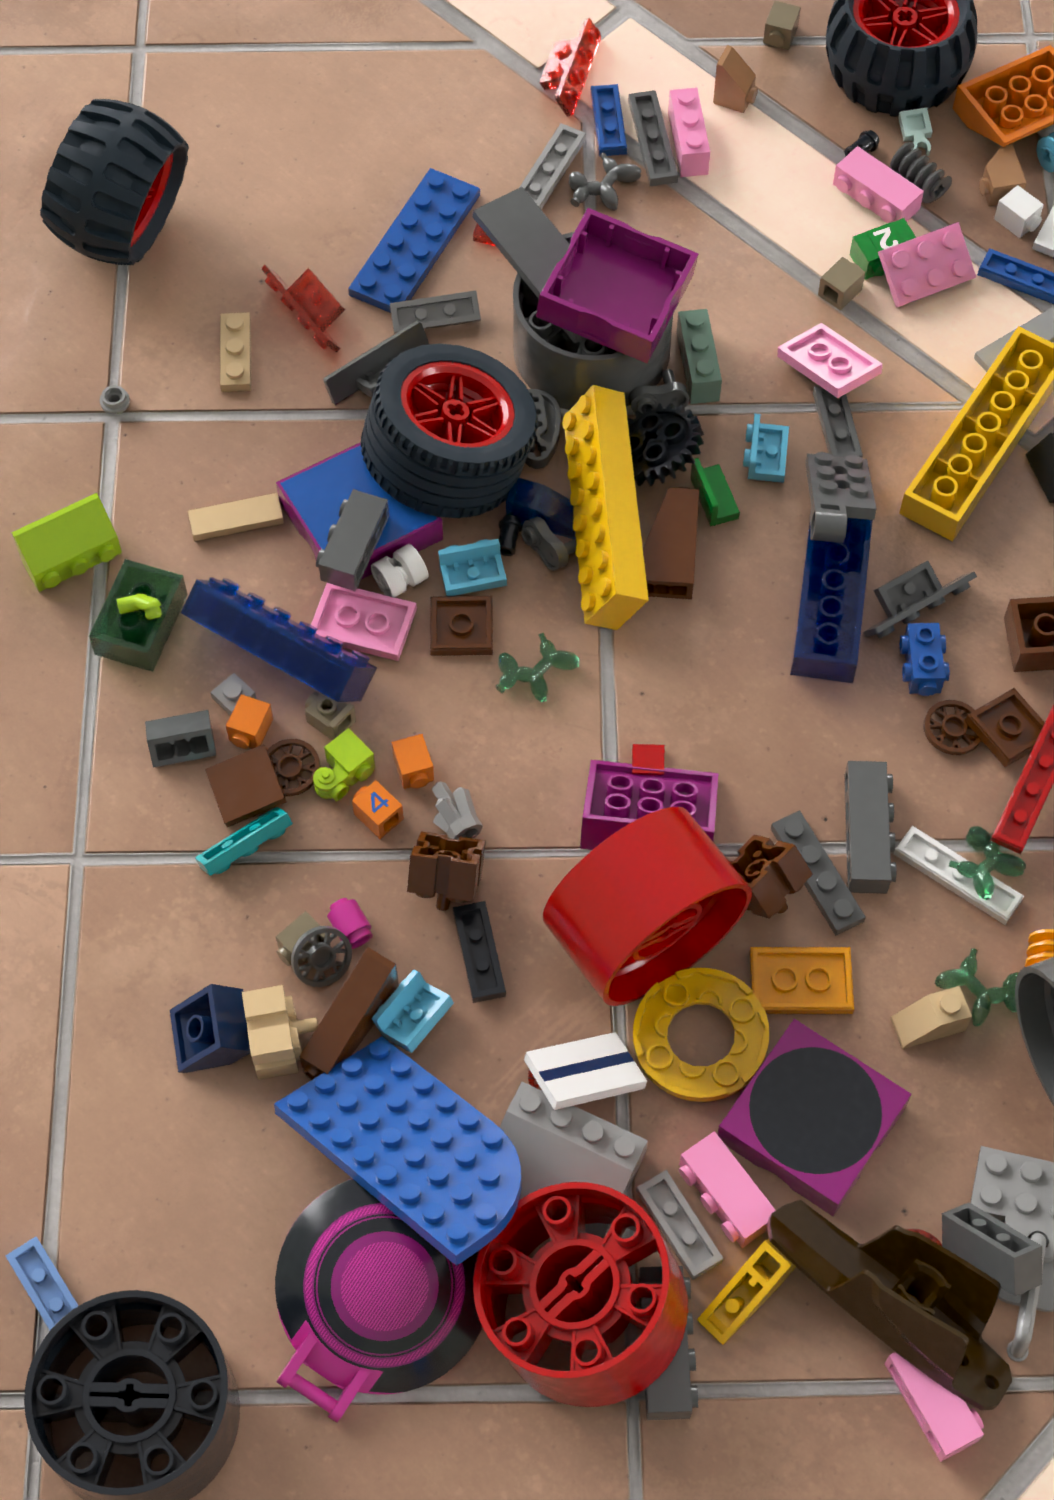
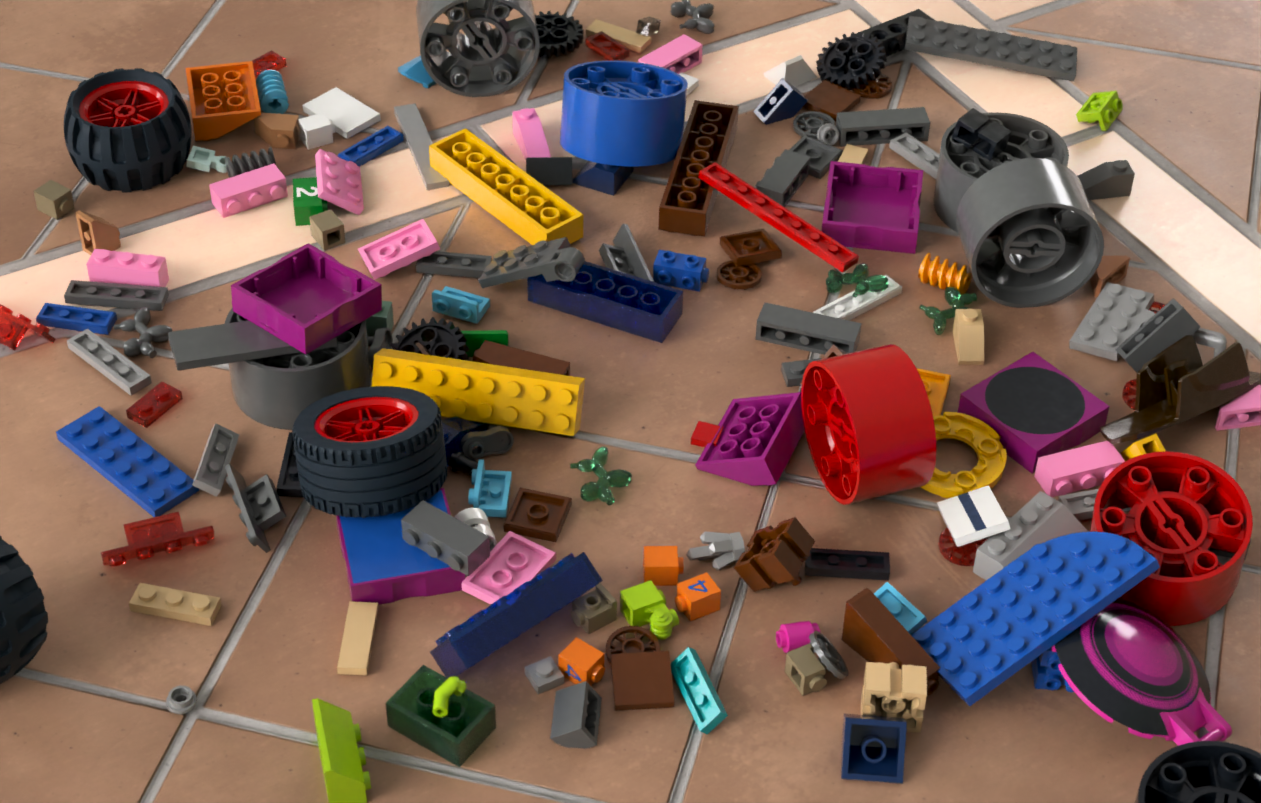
camera: 75 degrees left, 20 degrees down
black pin [844,130,880,156] -> none

